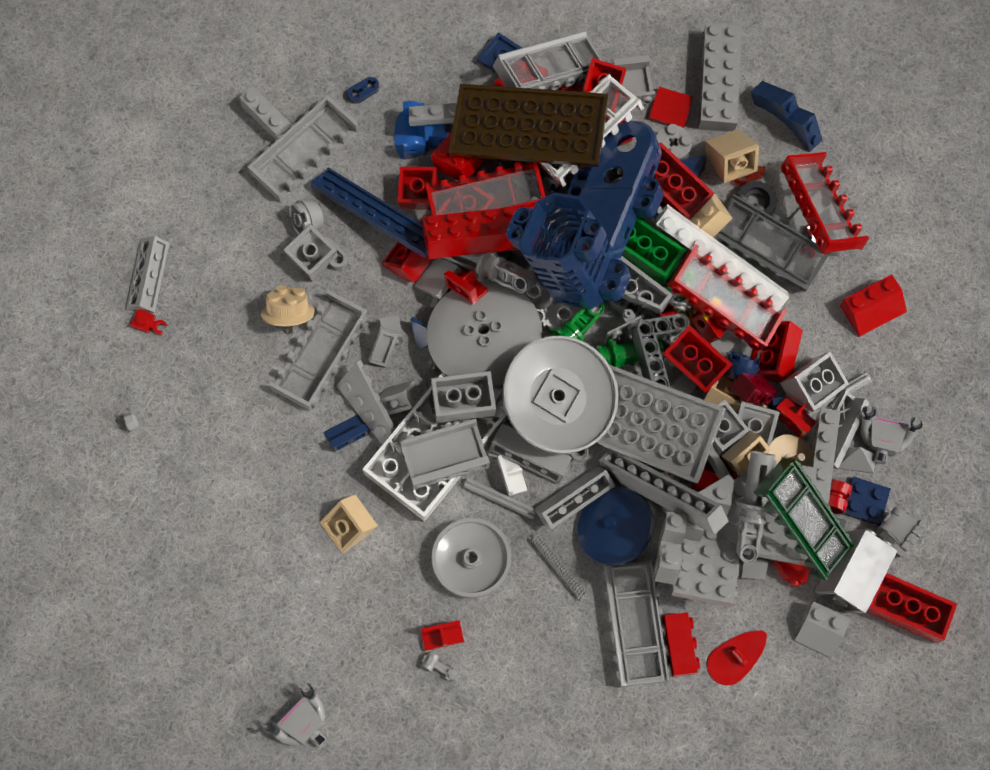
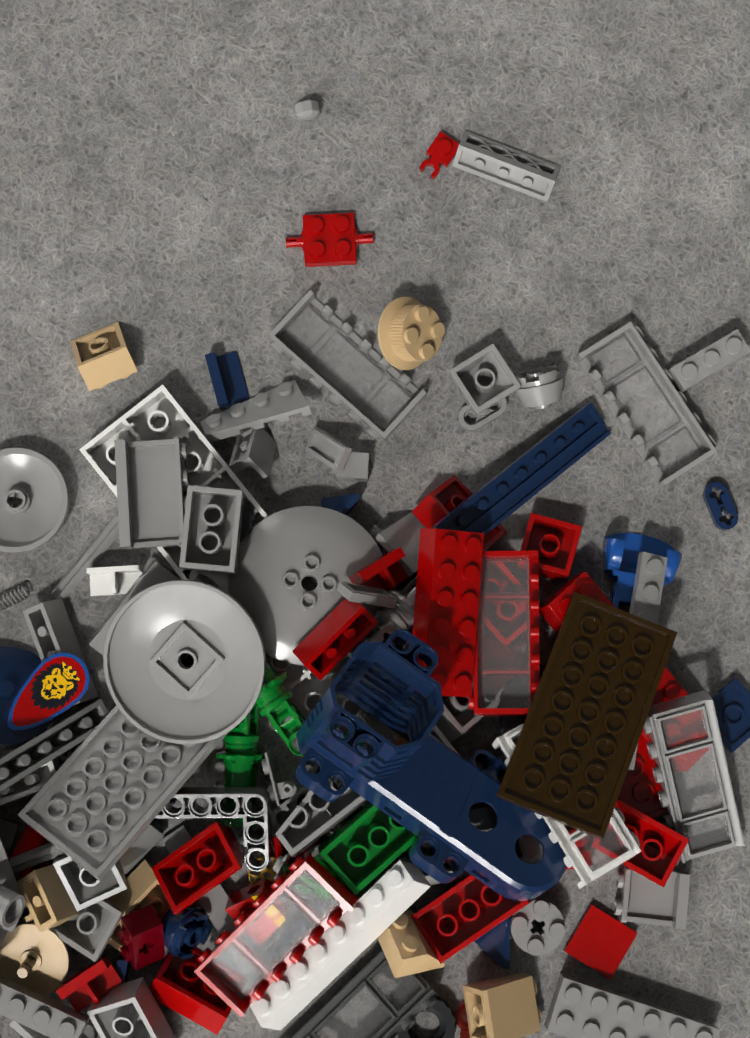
camera: 105 degrees right, 10 degrees up
none -> shield [7,652,90,731]
none -> red plate [286,213,373,267]
none -> red brick [292,598,379,681]
none -> light grey tile [337,582,397,609]

